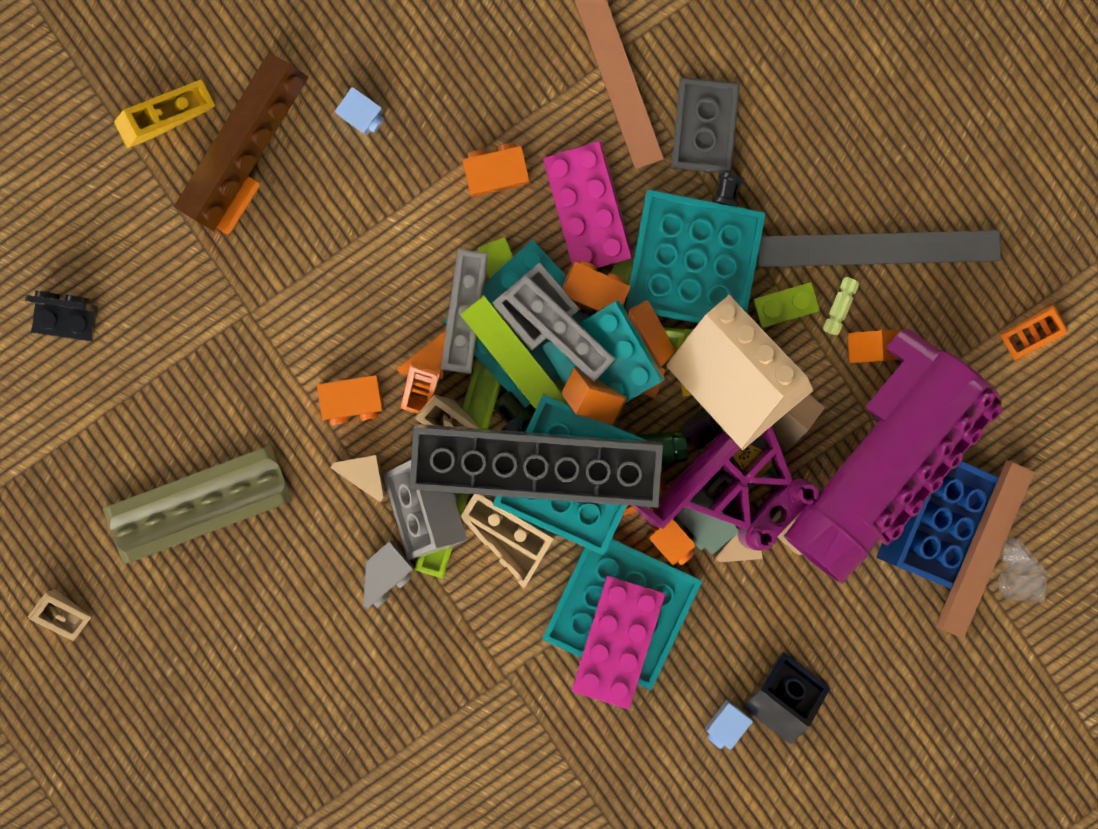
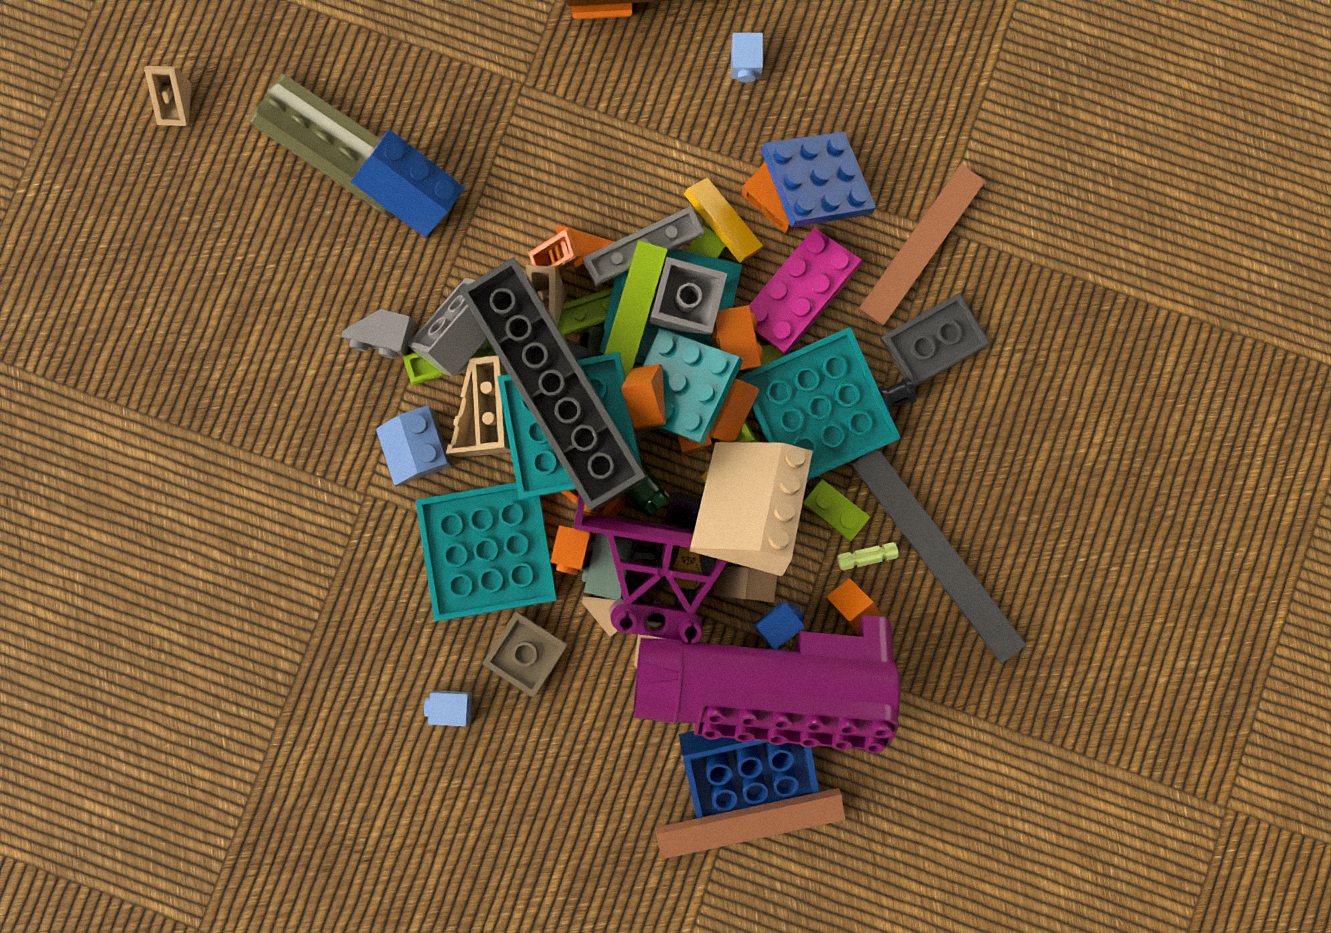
camera: 60 degrees right, 5 degrees down
orange brick [317,375,384,425] -> none
tan slope [330,455,386,502] -> none
light grey tile [504,274,615,382] -> none
dark pink plate [571,575,665,710] -> none
black slope [743,652,831,744] -> none
clear slope [999,537,1047,602] -> none
orange slope [1000,304,1069,361] -> none
none -> blue slope [350,129,465,238]
none -> medium blue slope [376,405,453,486]
none -> dark tan plate [482,611,568,698]
none -> yellow tile [684,177,763,263]
none -> blue brick [752,602,805,650]
none -> blue plate [761,132,876,228]

